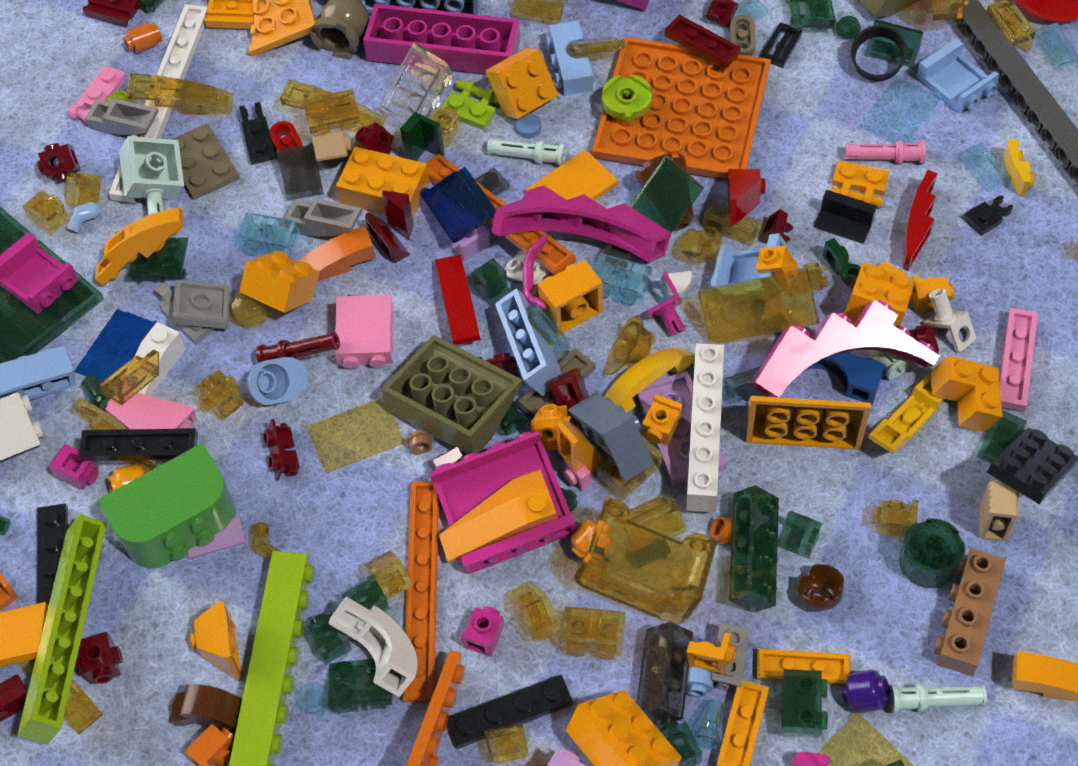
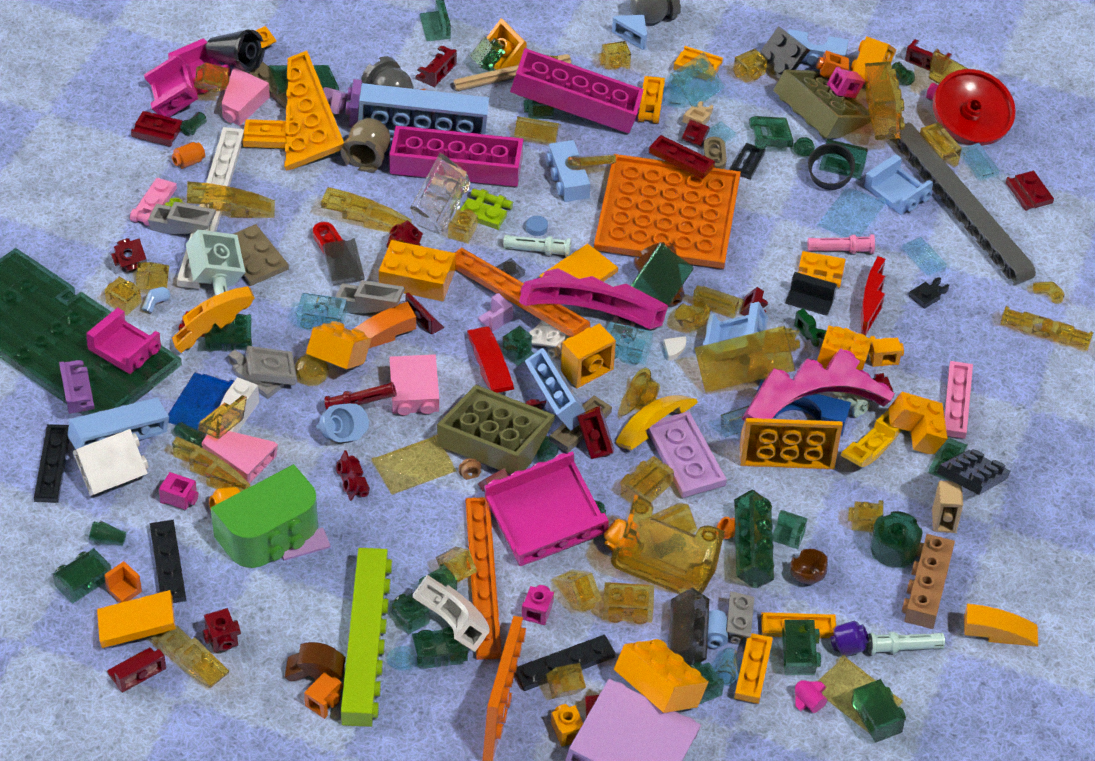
camera: 10 degrees left, 10 degrees down
lime brick [17,514,107,745] -> none
black plate [79,428,198,461] -> none
light orange slope [190,601,242,680] -> none
clear yellow brick [197,370,244,421] -> none
black hinge [239,102,276,165] -> none
clear yellow arm [250,522,281,561] -> none
clear yellow brick [302,89,360,136] -> none
tan brick [312,131,352,162] -> none
dark red slope [382,190,414,240] -> none
dark green panel [400,112,445,161] -> none
clear blue piece [420,167,496,243] -> none
light orange wedge [439,470,558,563] -> none
light orange brick [485,47,559,119] -> none
dark pink animal [523,235,547,309] -> none
clear light blue tile [527,303,570,358] -> none
light orange brick [531,404,574,450] -> none
light orange slope [556,421,603,474] -> none
bright pink plate [563,460,591,491] -> none
sand blue wedge [568,392,654,482] -> none
lime plate [602,75,652,123] -> none
light orange brick [642,394,682,446] -> none
dark pink bracket [646,271,686,337] -> none
white brick [686,343,724,512] -> none
light orange bracket [687,632,737,674] -> none
red slope [727,169,766,225] -> none
light orange bracket [756,245,799,289] -> none
white bracket [923,289,976,352] -> none
yellow slope [1004,139,1035,197] -> none

